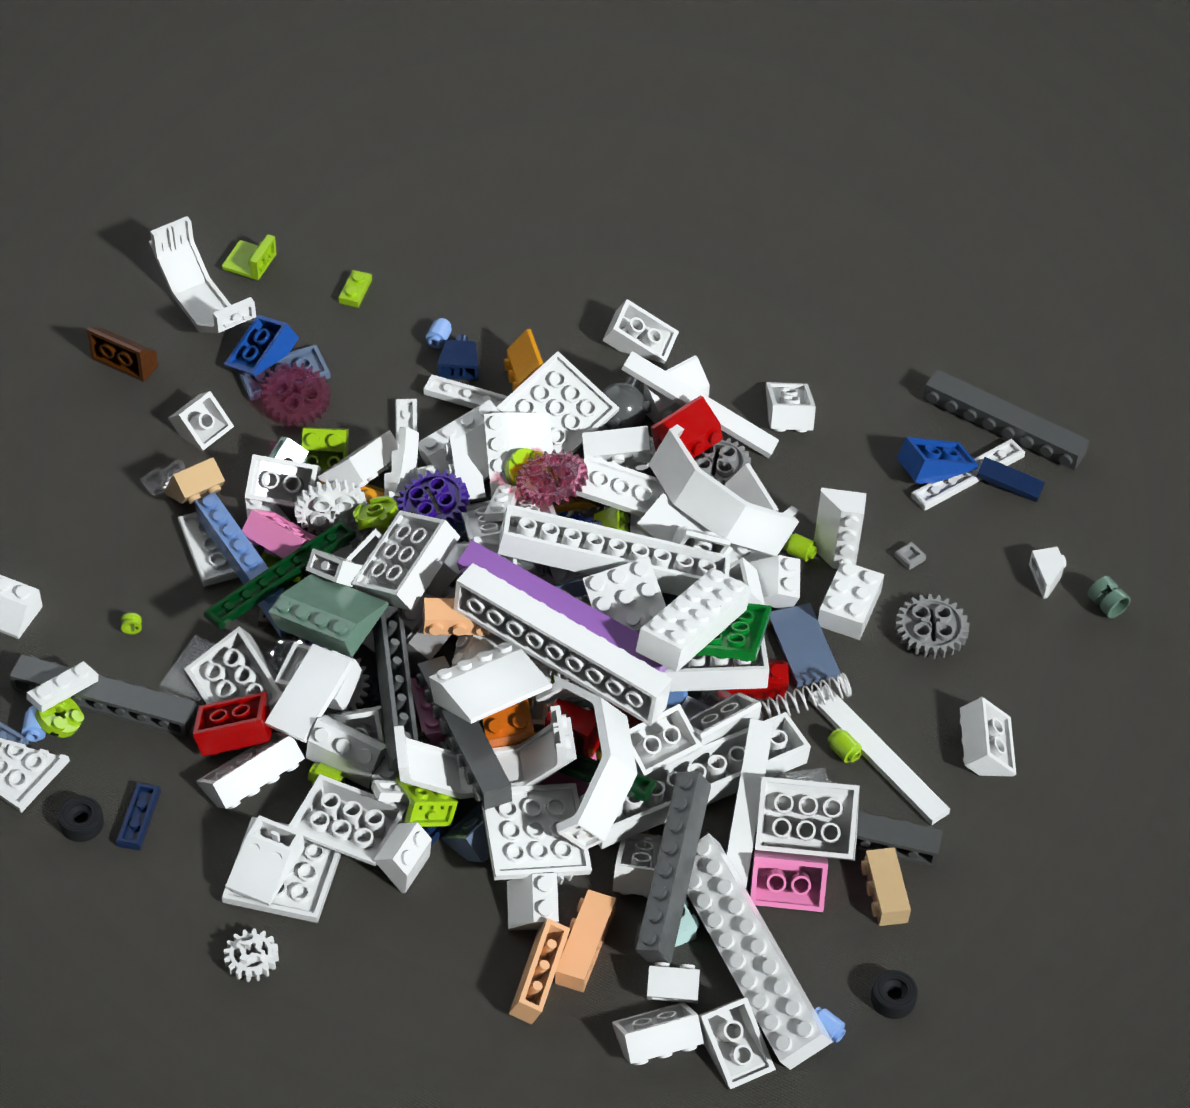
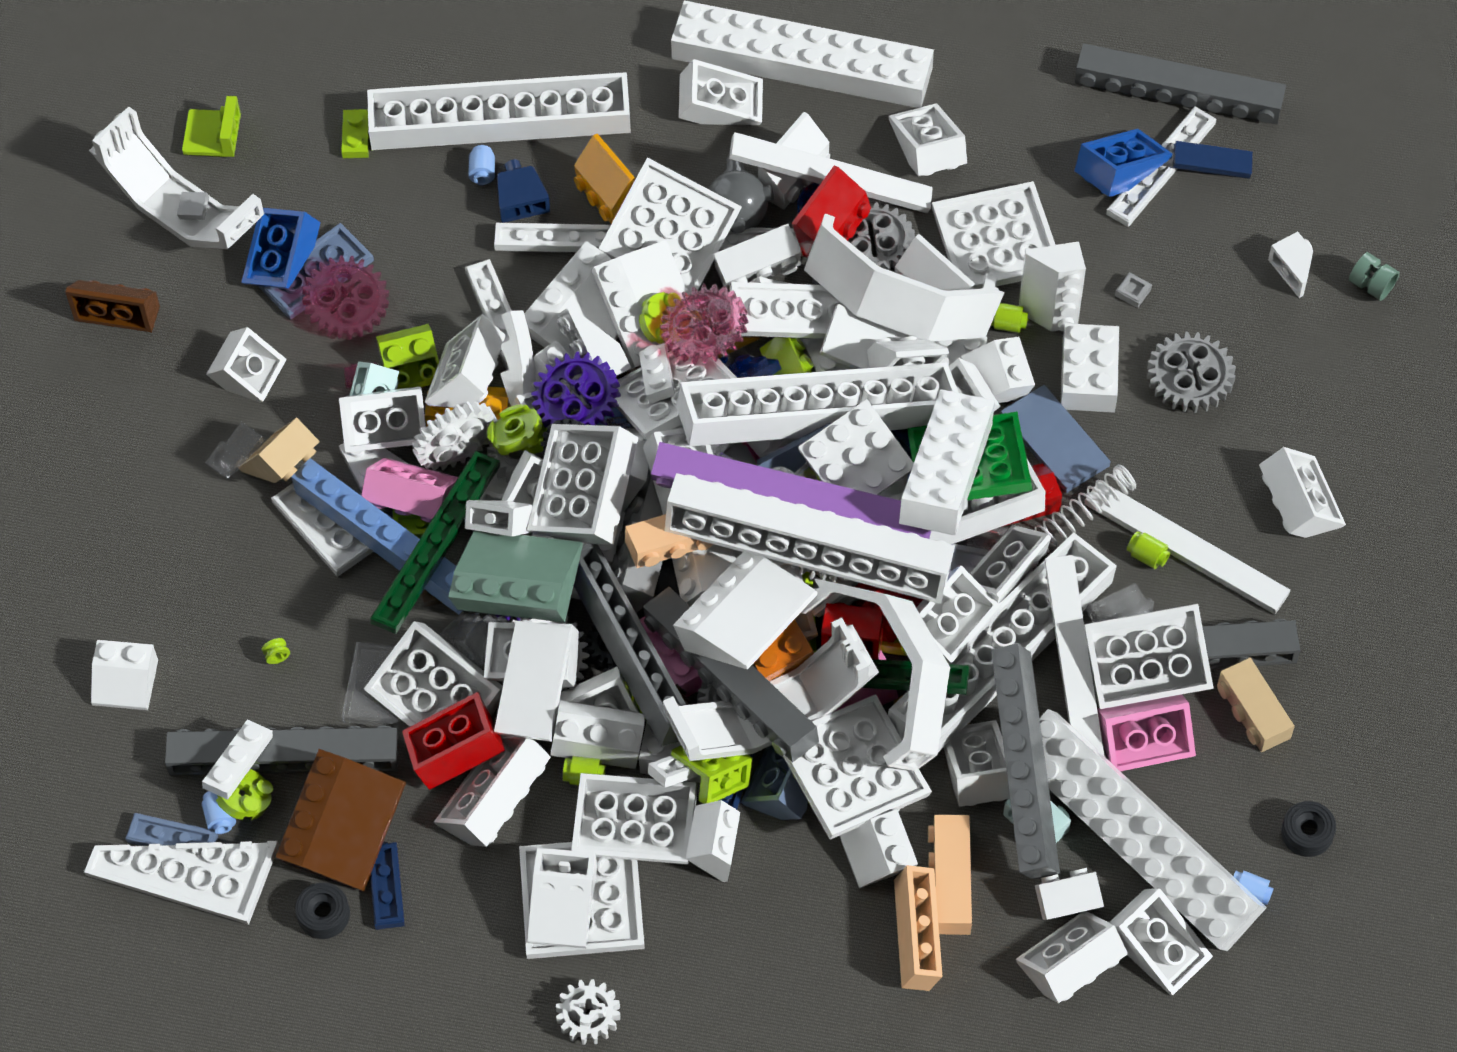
camera: 15 degrees left, 10 degrees up
none -> light grey tile [177,192,209,220]
none -> reddish brown slope [276,749,406,891]
none -> white brick [367,72,631,150]
none -> white brick [671,1,934,108]
none -> white plate [932,181,1055,289]

